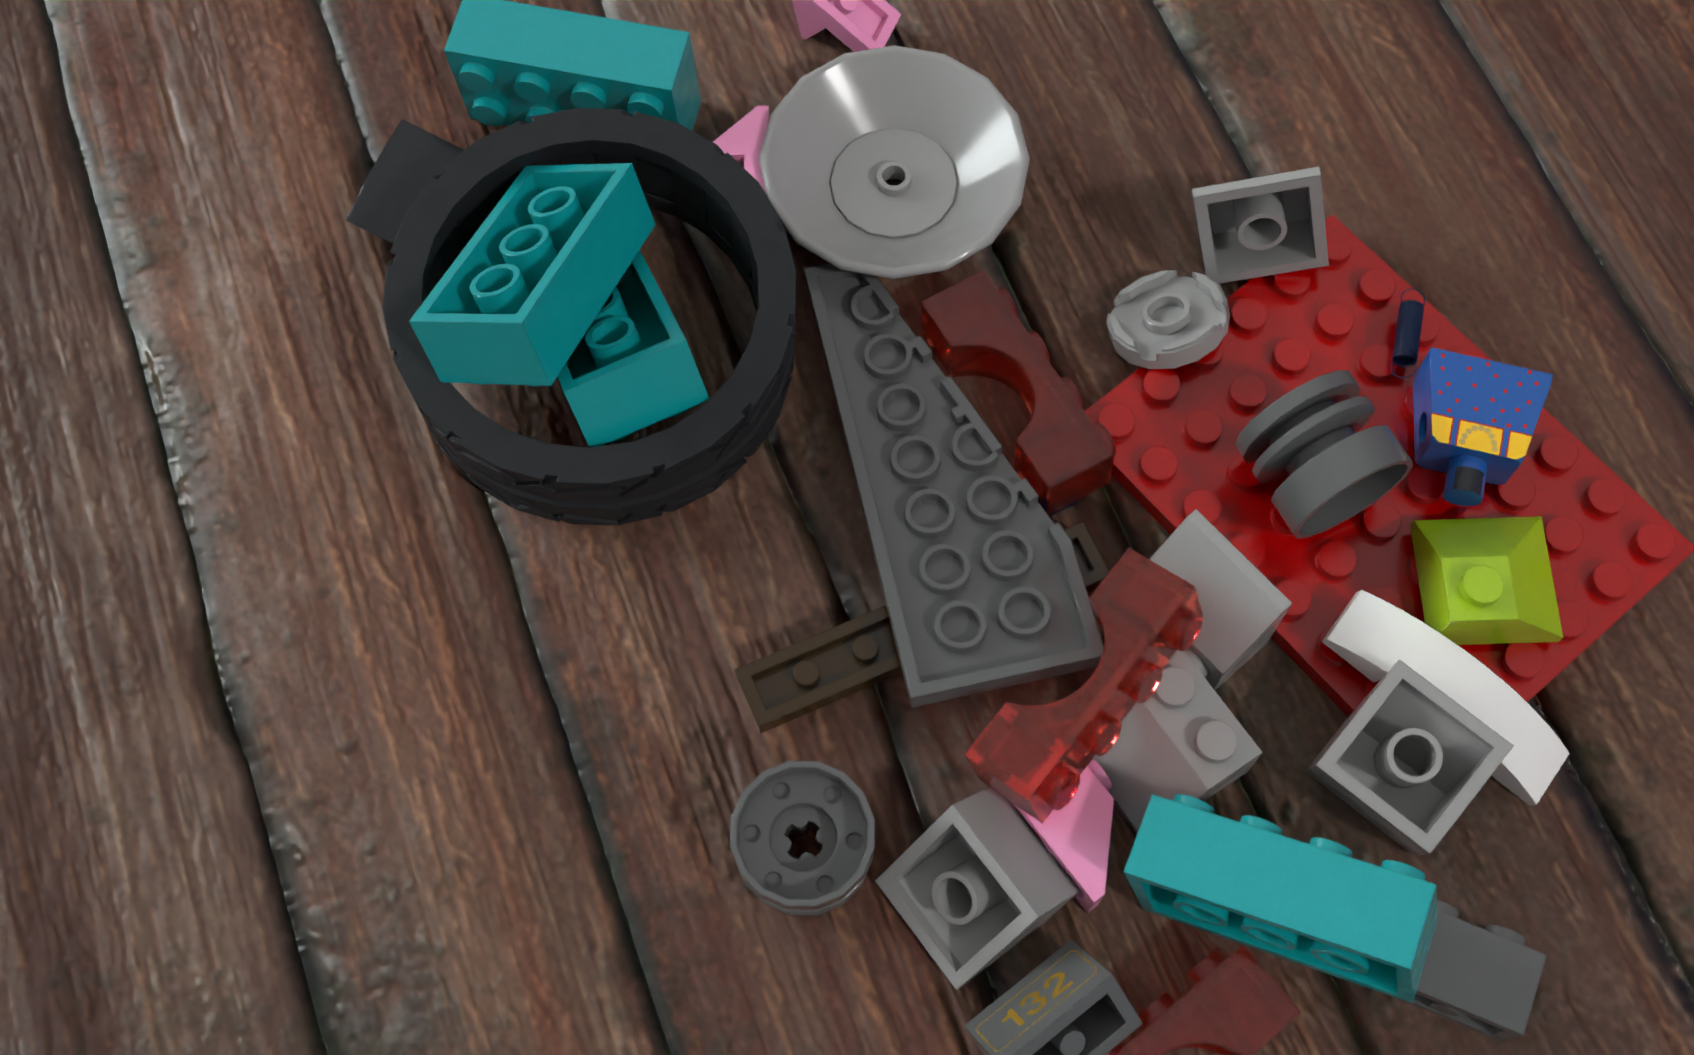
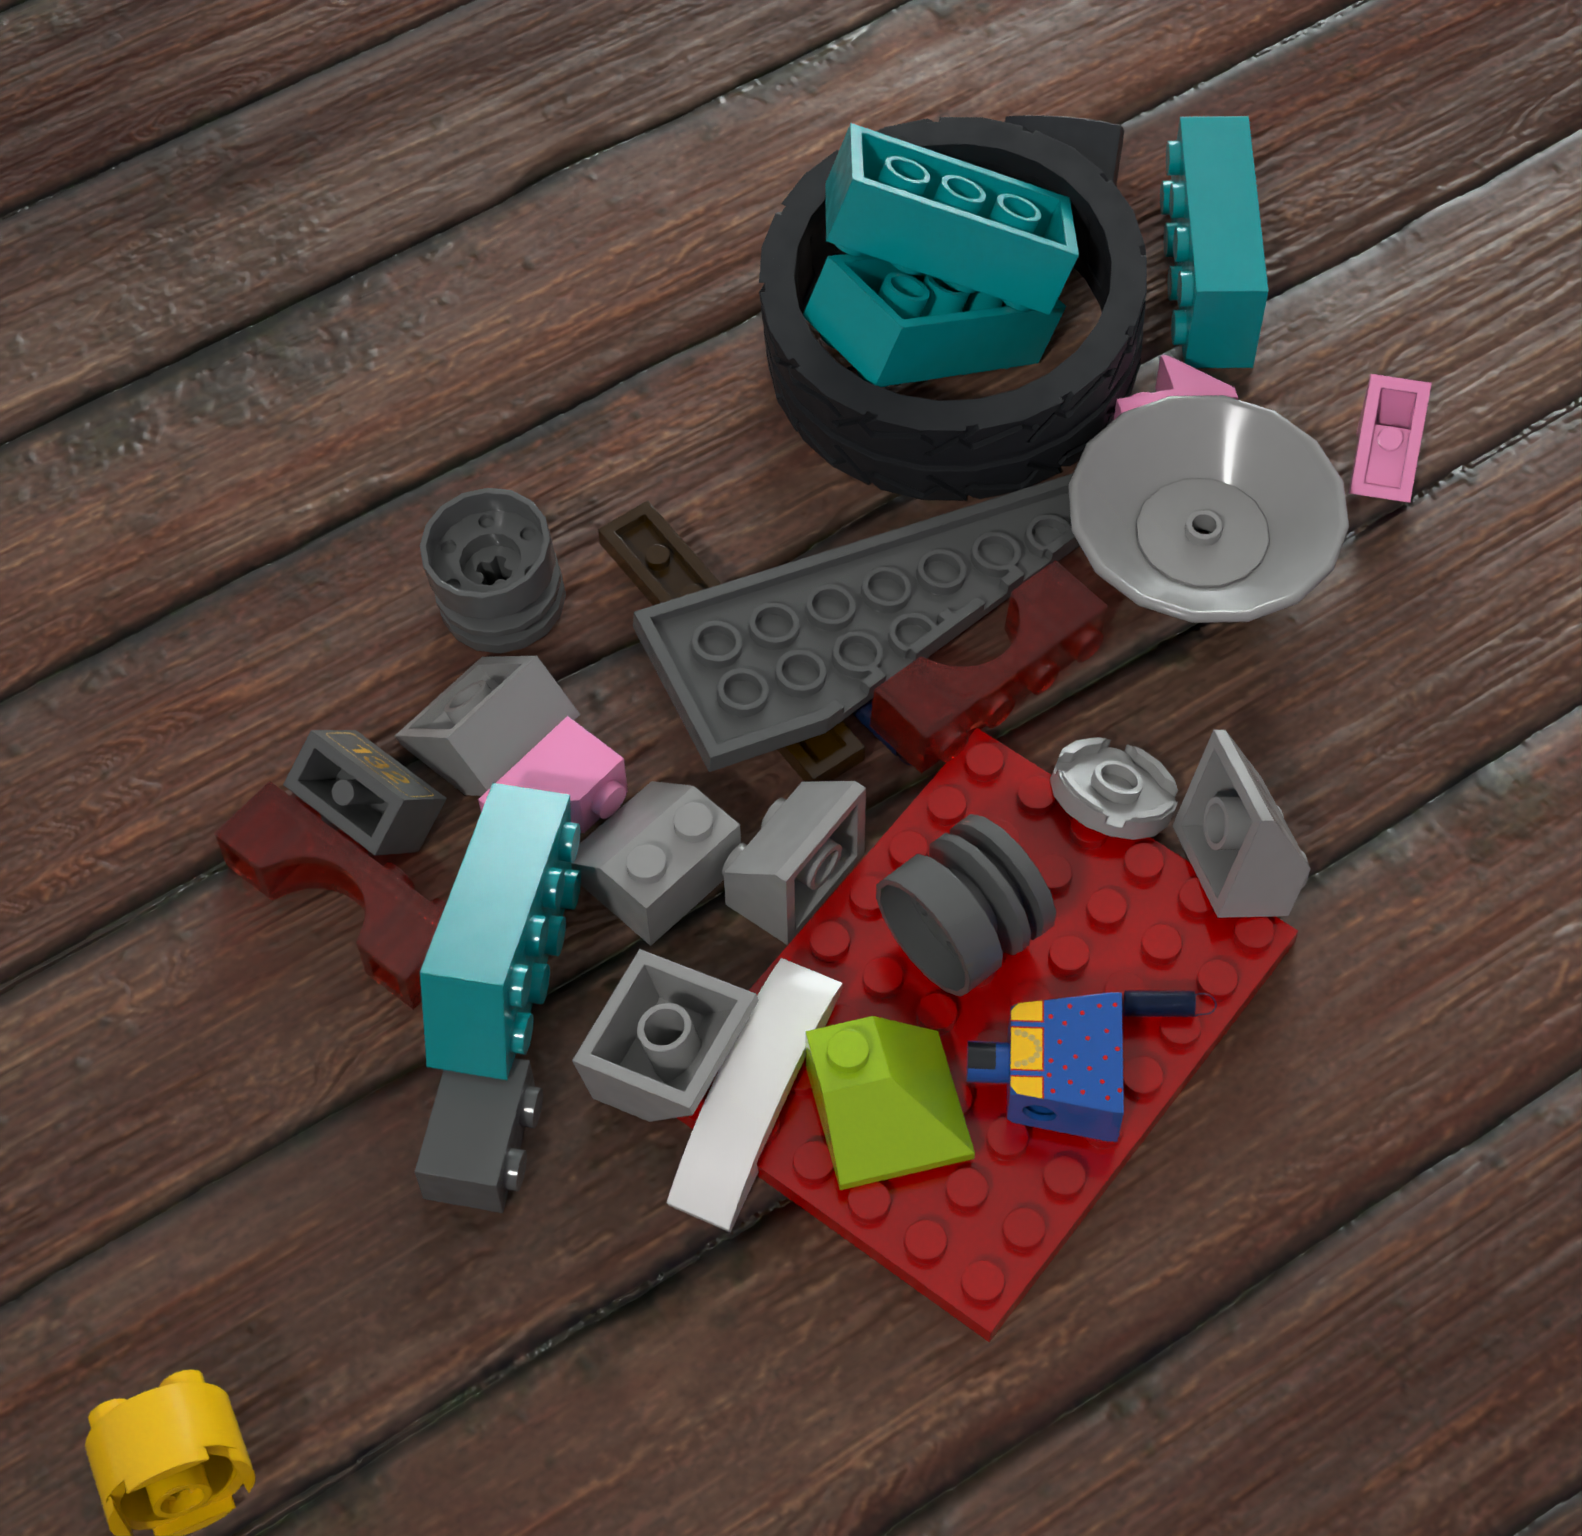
camera: 75 degrees right, 10 degrees down
clear red arch [964,548,1203,824] -> none

